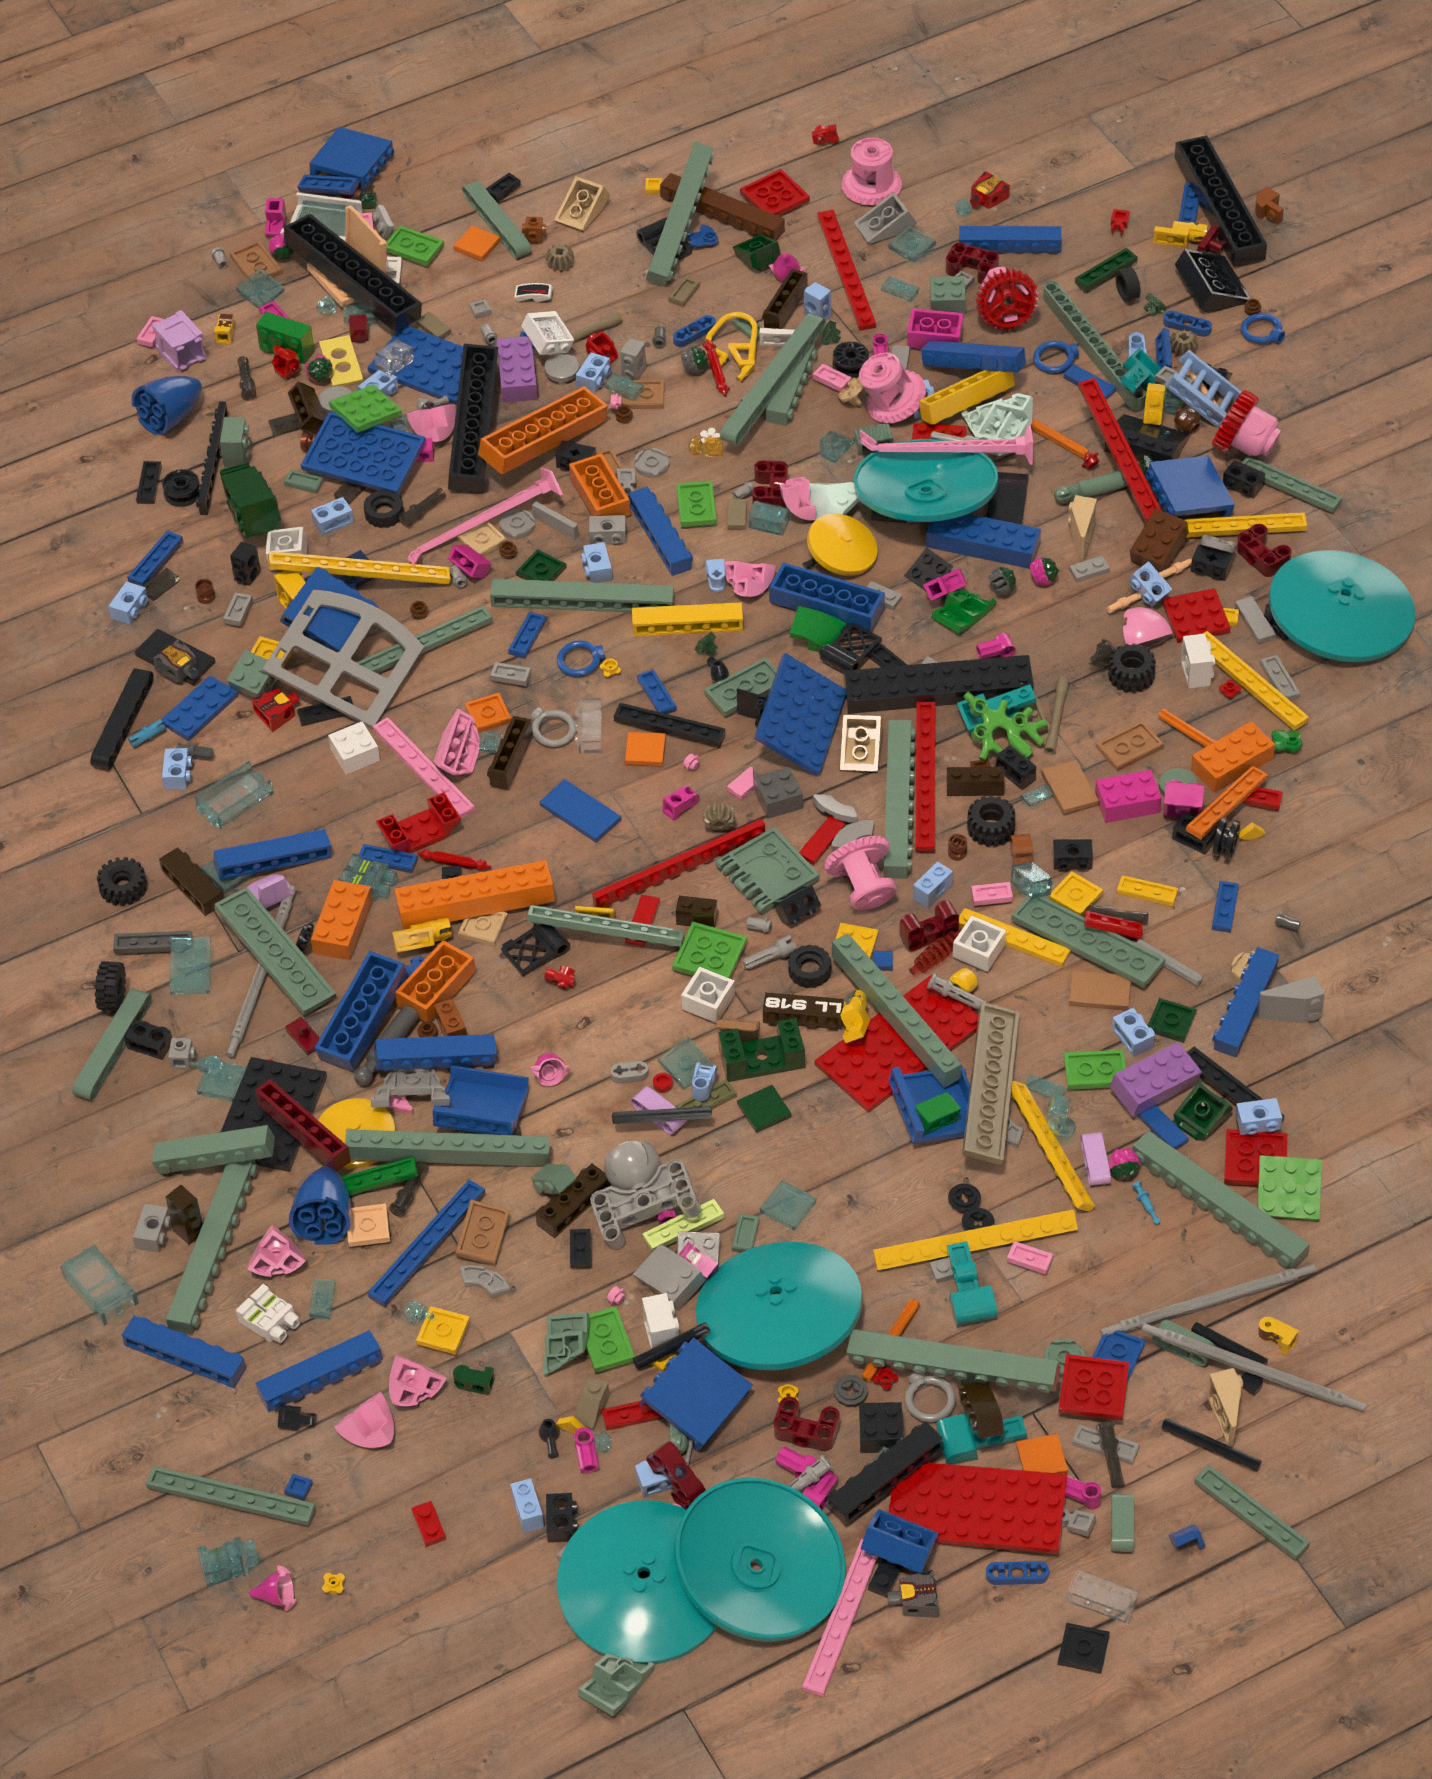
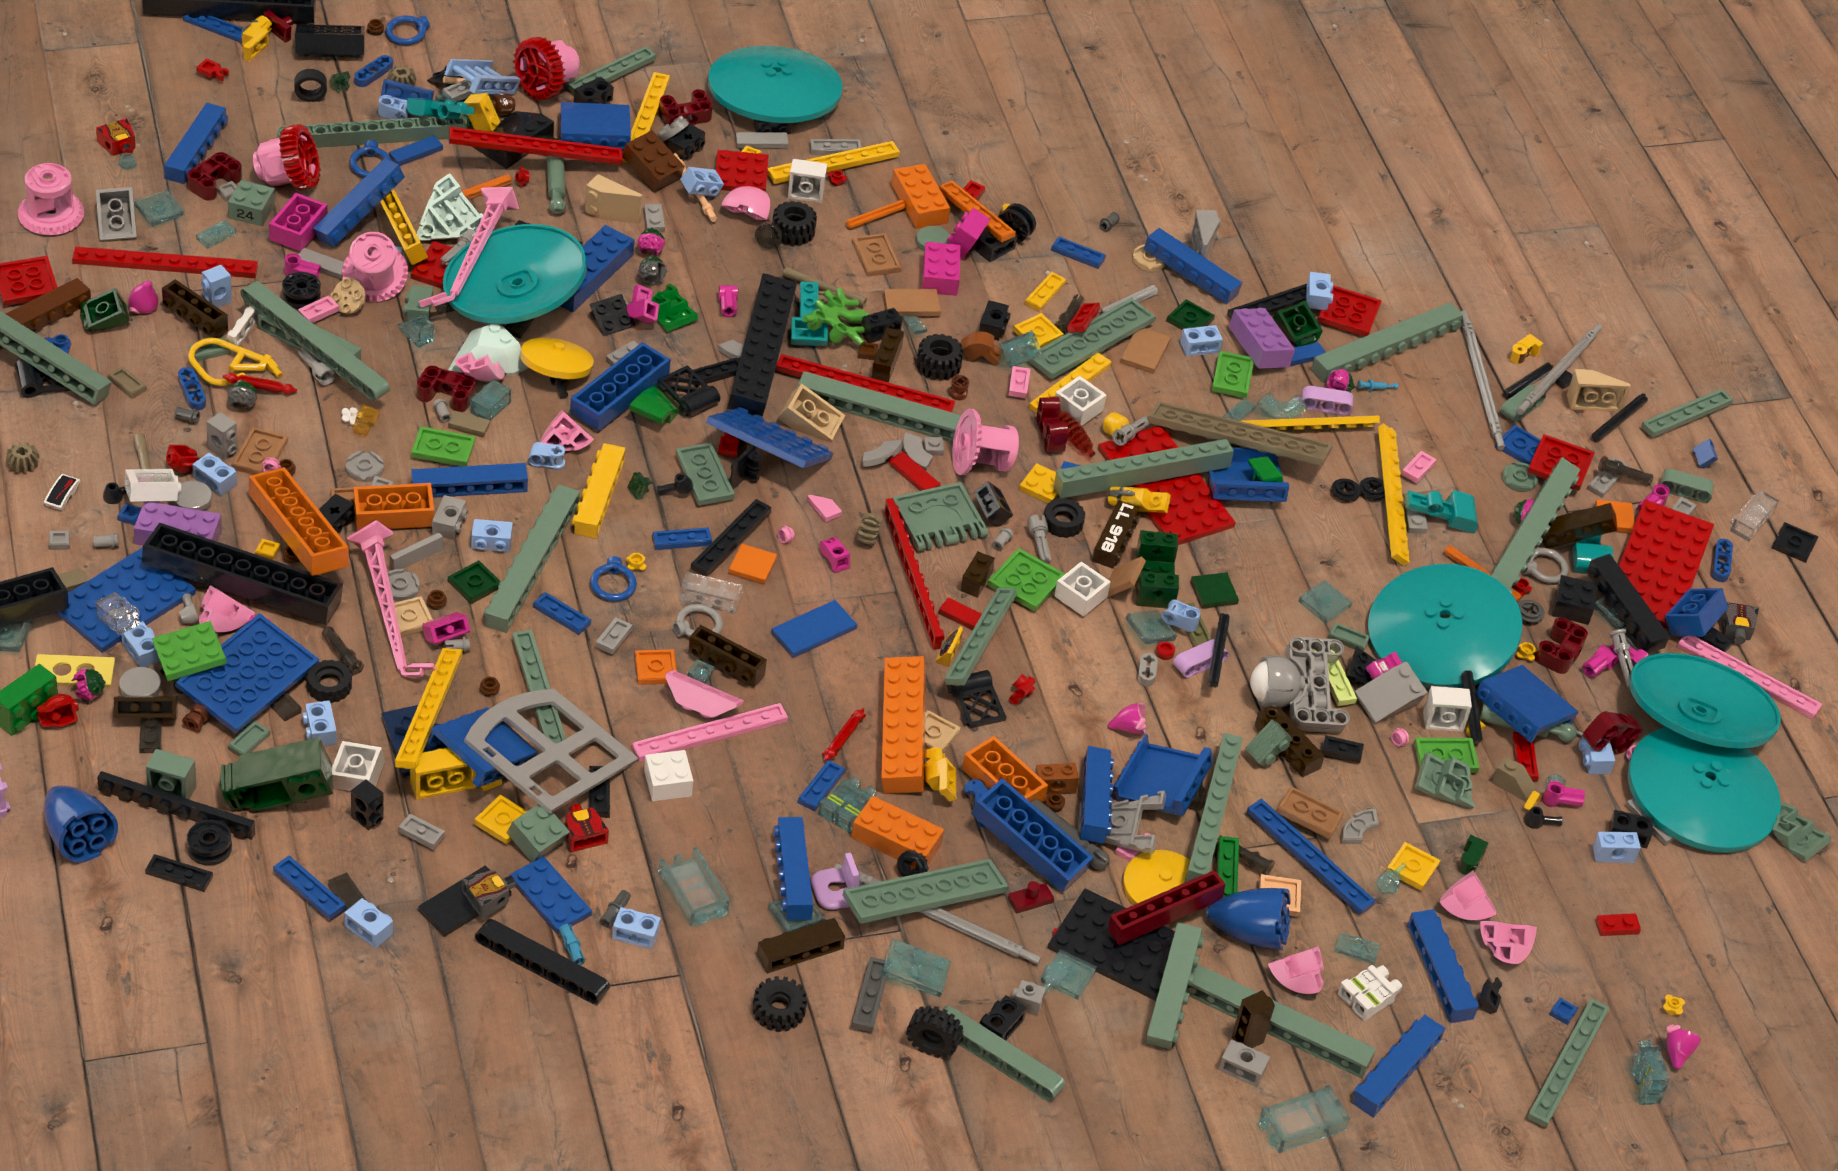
camera: 85 degrees left, 5 degrees down
copper wheel [195,579,215,604] -> none
clear smoke pin [237,356,257,401] -> none
dark red brick [349,314,368,342] -> none
red slope [376,792,461,854] -> none
black plate [442,866,462,879] -> none
clear light blue plate [605,373,644,400] -> none
dark grey brick [754,767,803,819] -> none
light blue brick [913,862,953,909] -> none
dark green plate [1075,248,1138,292] -> none
bright green plate [1257,1155,1322,1221] -> none
green plate [1271,730,1303,753] -> none

